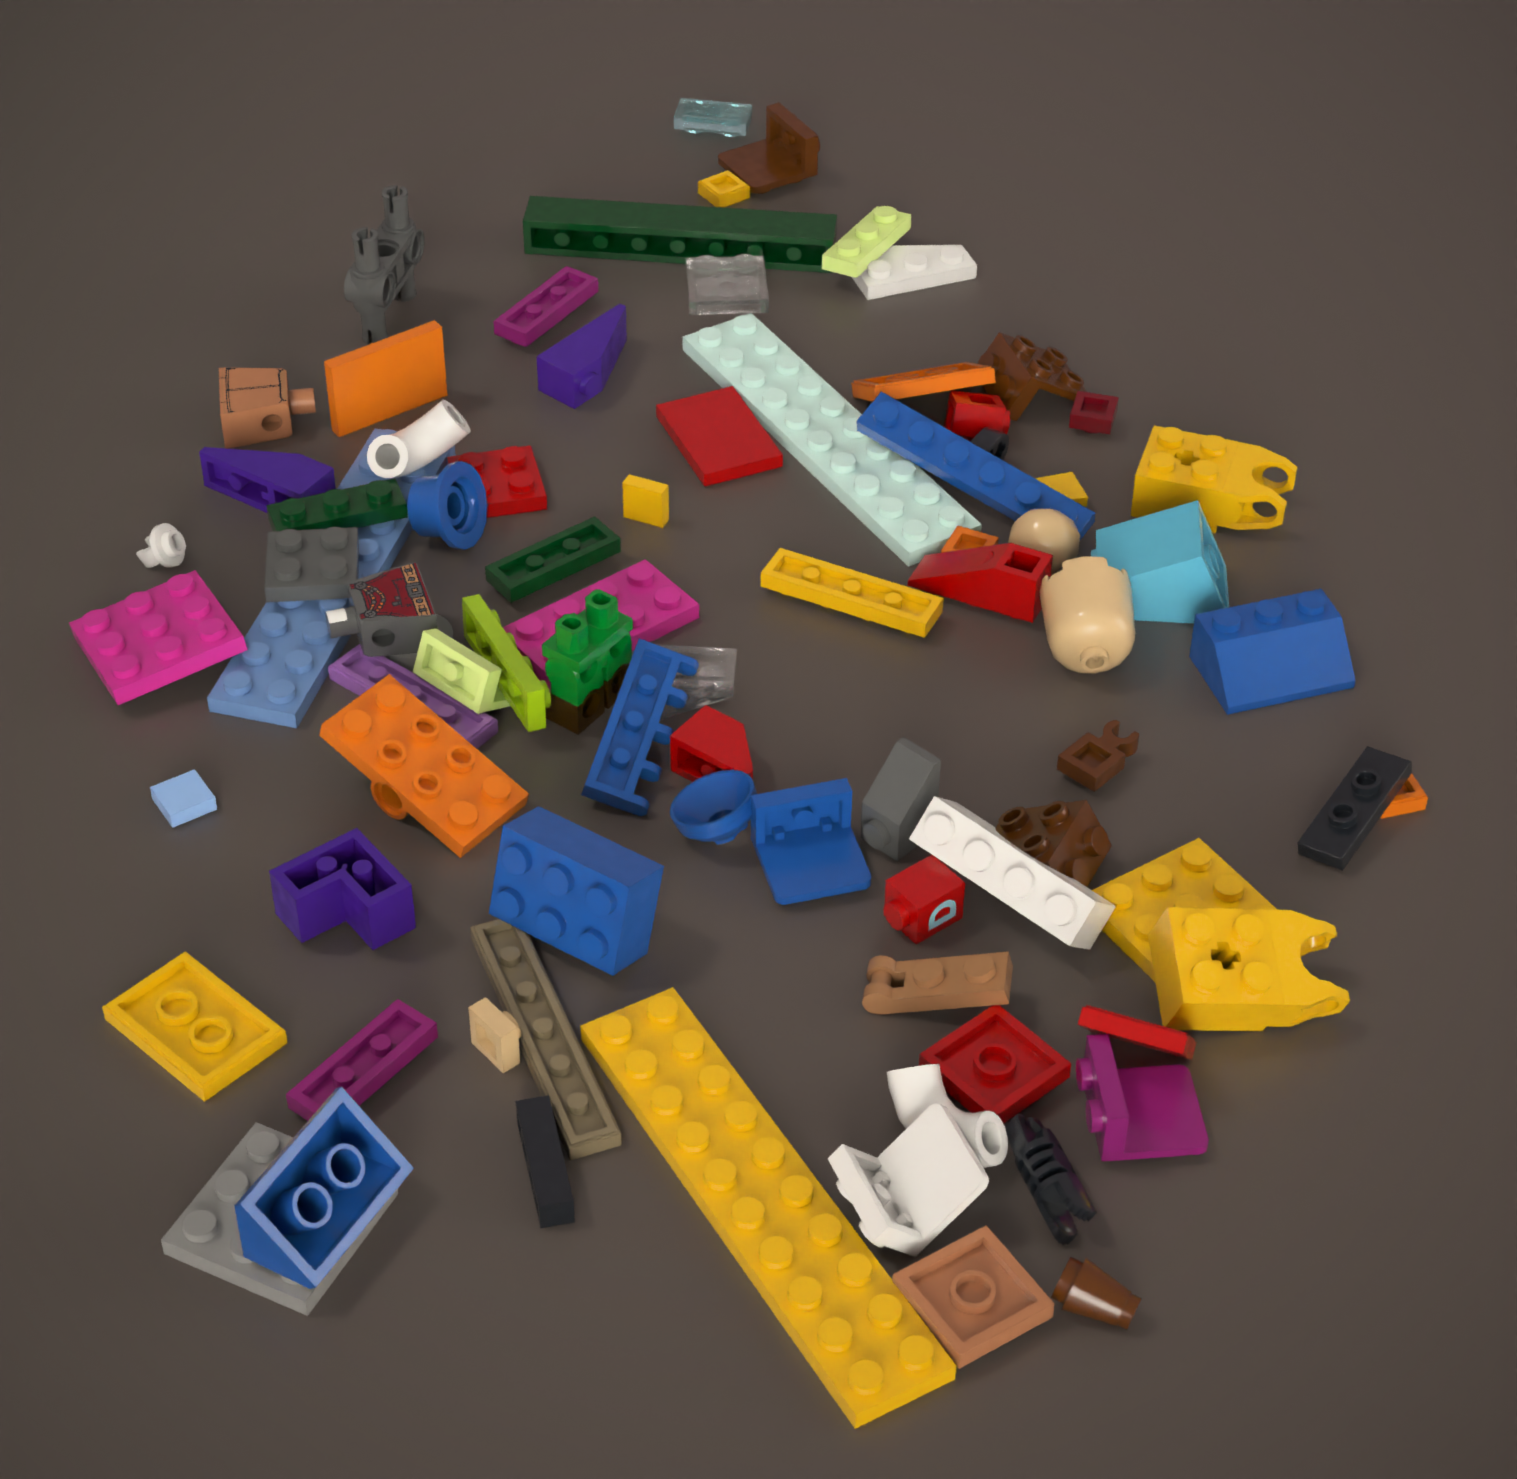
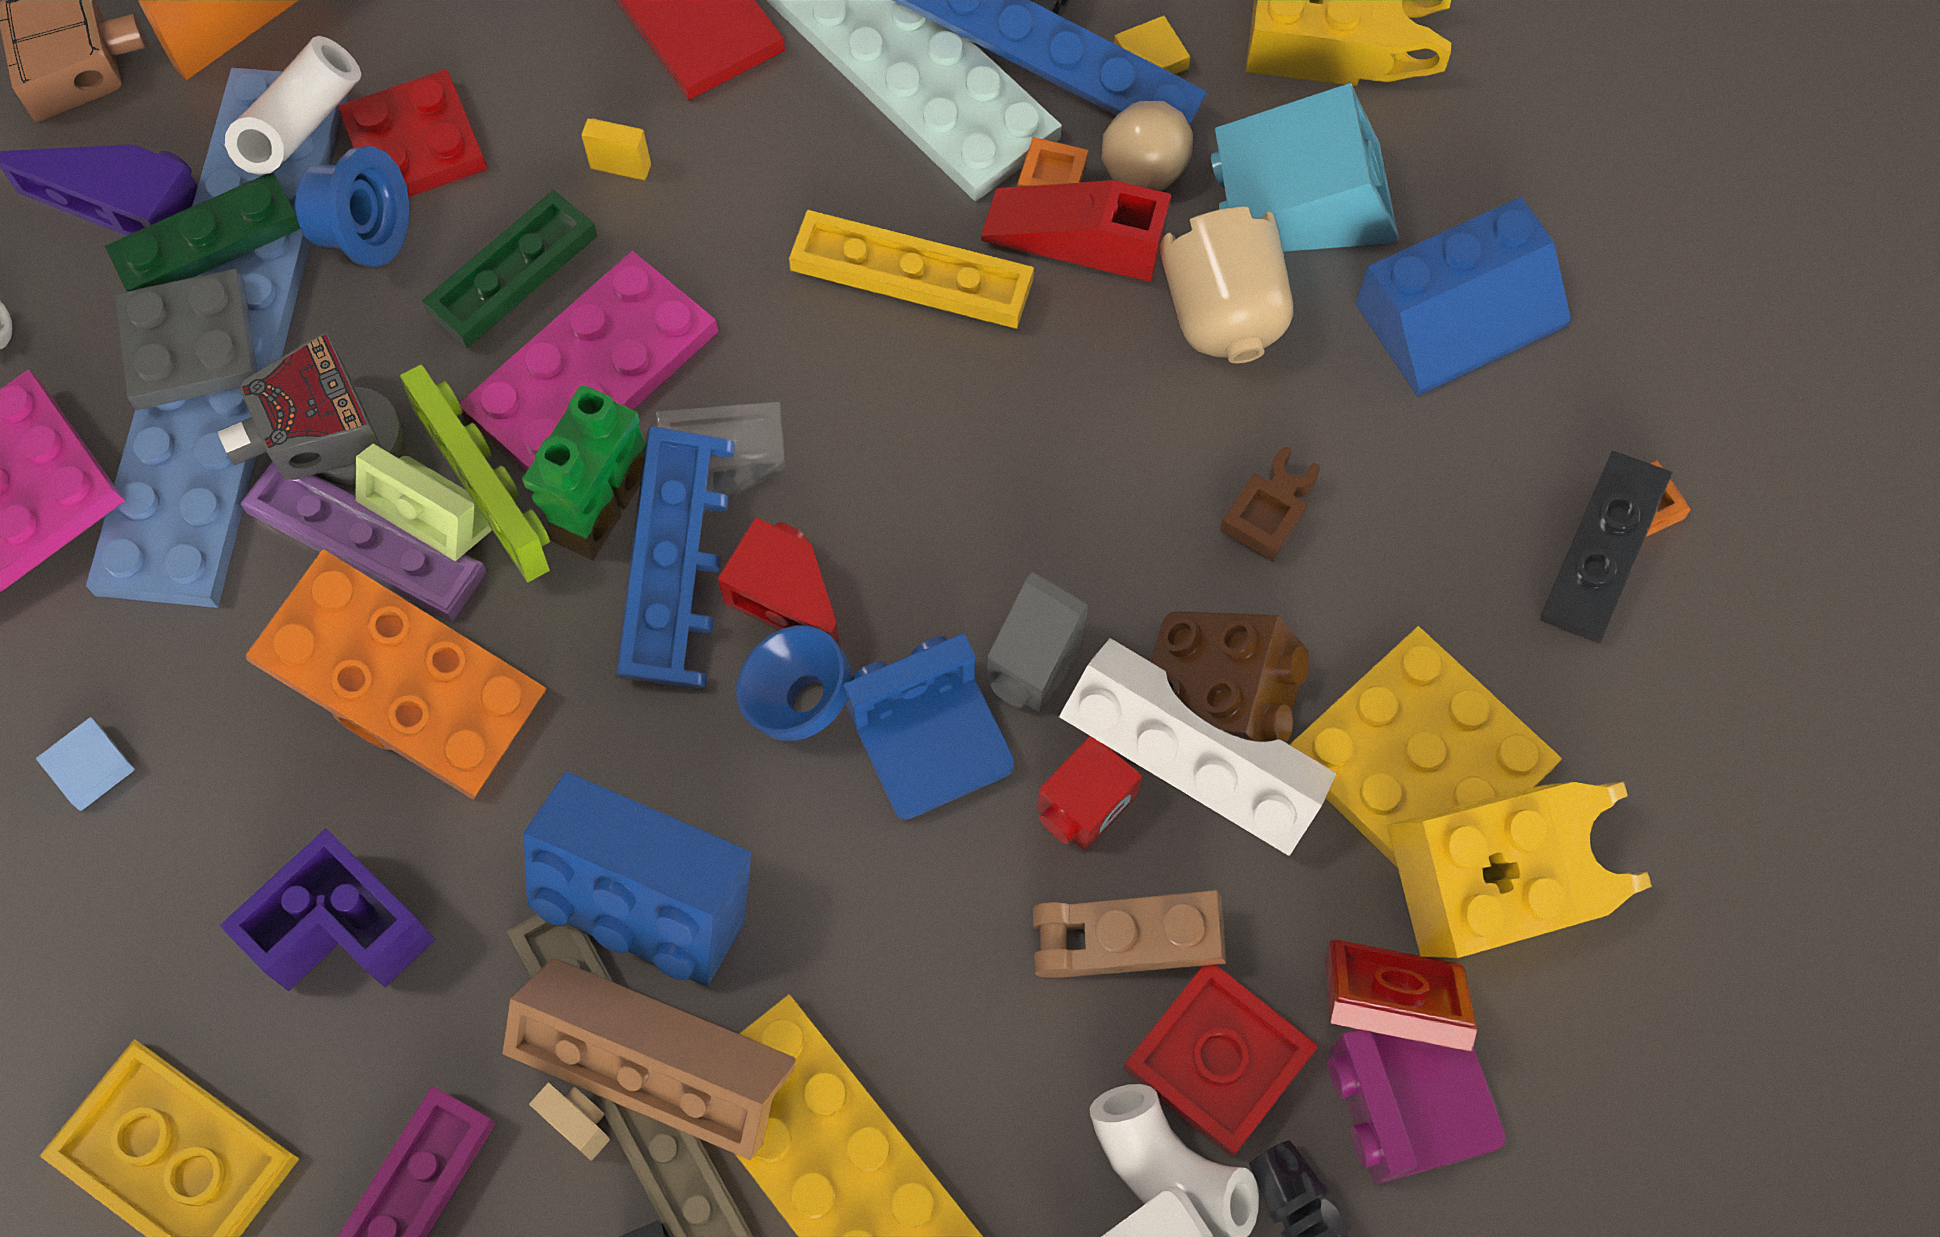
camera: 10 degrees left, 25 degrees up
none -> medium nougat panel [502,959,796,1160]

